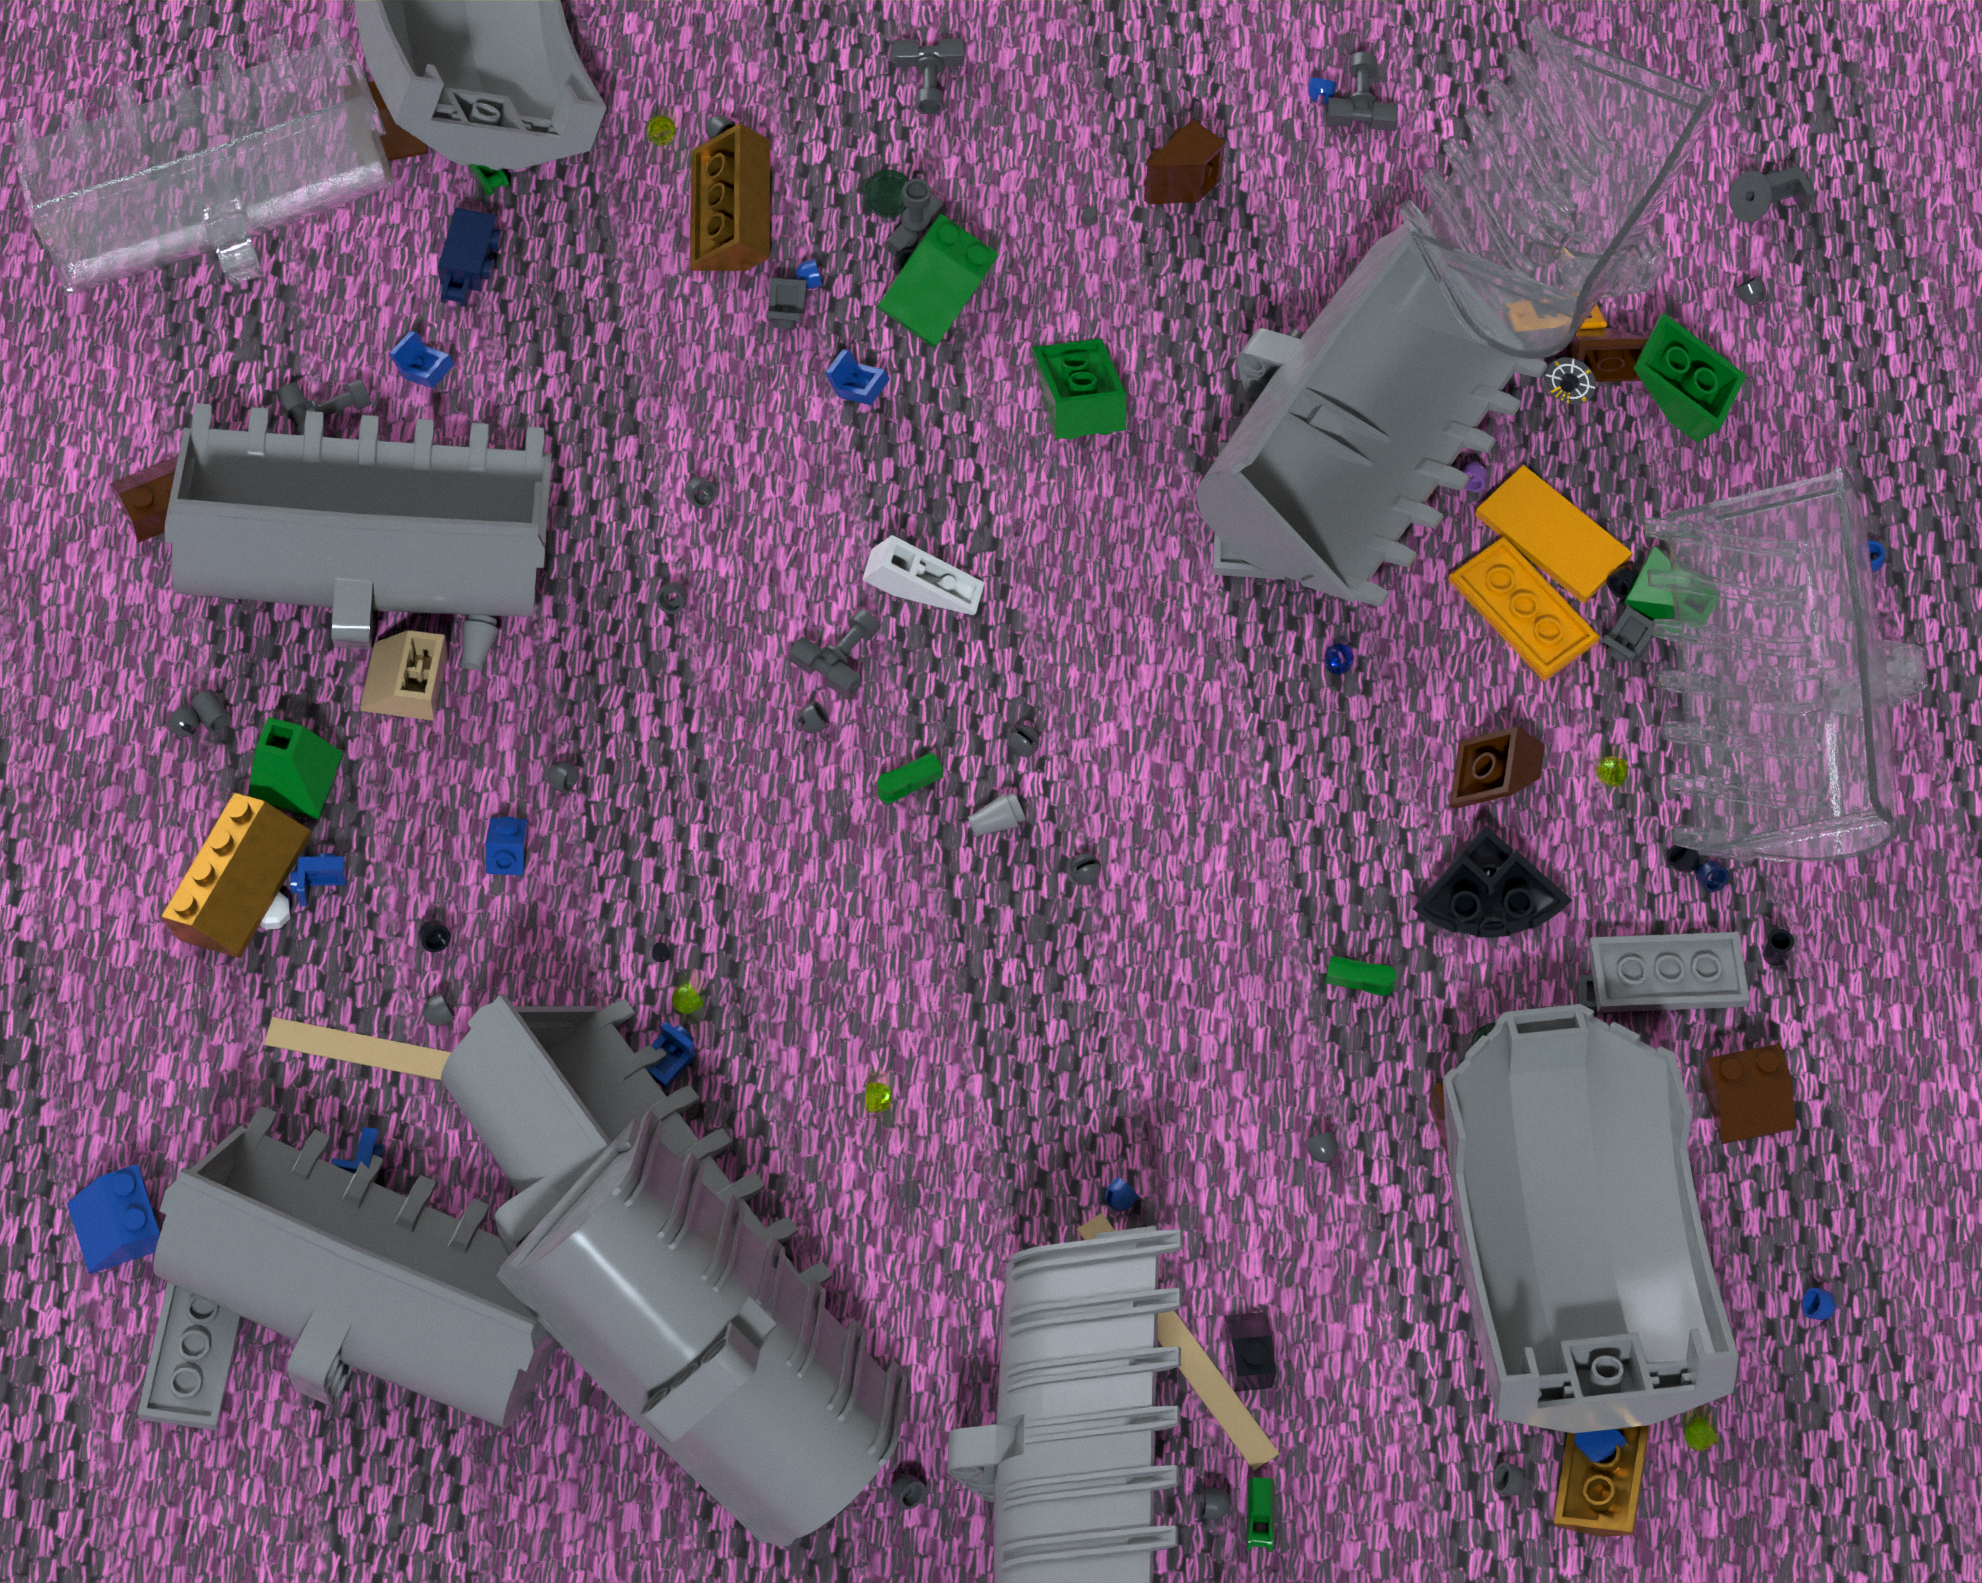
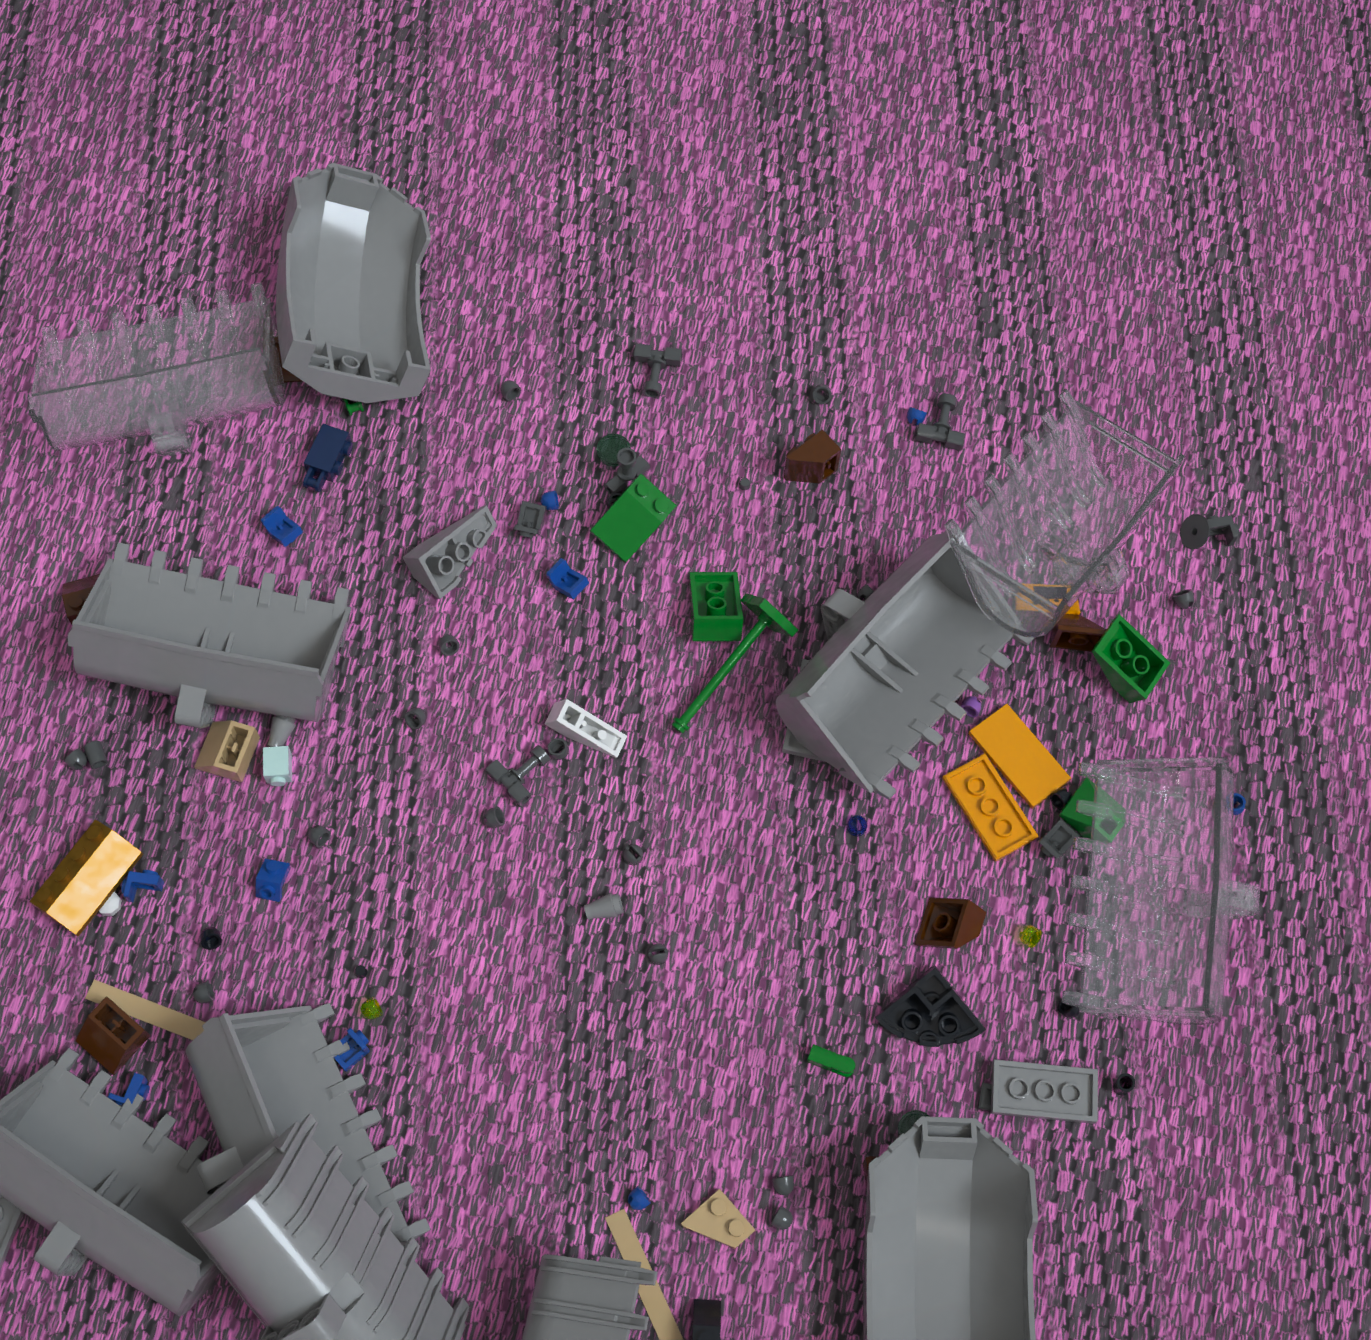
camera: 10 degrees right, 5 degrees up
green slope [248,717,344,820] -> none
dark grey bar [276,379,371,437] -> none
clear neon green hinge [647,116,675,146] -> none
pearl gold slope [690,123,770,271] -> none
clear neon green hinge [865,1082,892,1113] -> none
green bar [877,752,943,804] -> none
dark grey piece [1545,357,1596,405] -> none
dark blue hinge [1695,859,1729,893] -> none
reddish brown slope [1700,1043,1796,1144] -> none
none -> reddish brown slope [75,996,151,1075]
none -> light aqua brick [263,746,292,786]
none -> light grey wedge [402,505,497,599]
none -> dark grey hinge [548,738,569,760]
none -> green tile [671,593,799,734]
none -> tan wing [681,1189,755,1249]
none -> dark grey hinge [770,1206,793,1230]
none -> dark grey hinge [813,384,832,404]

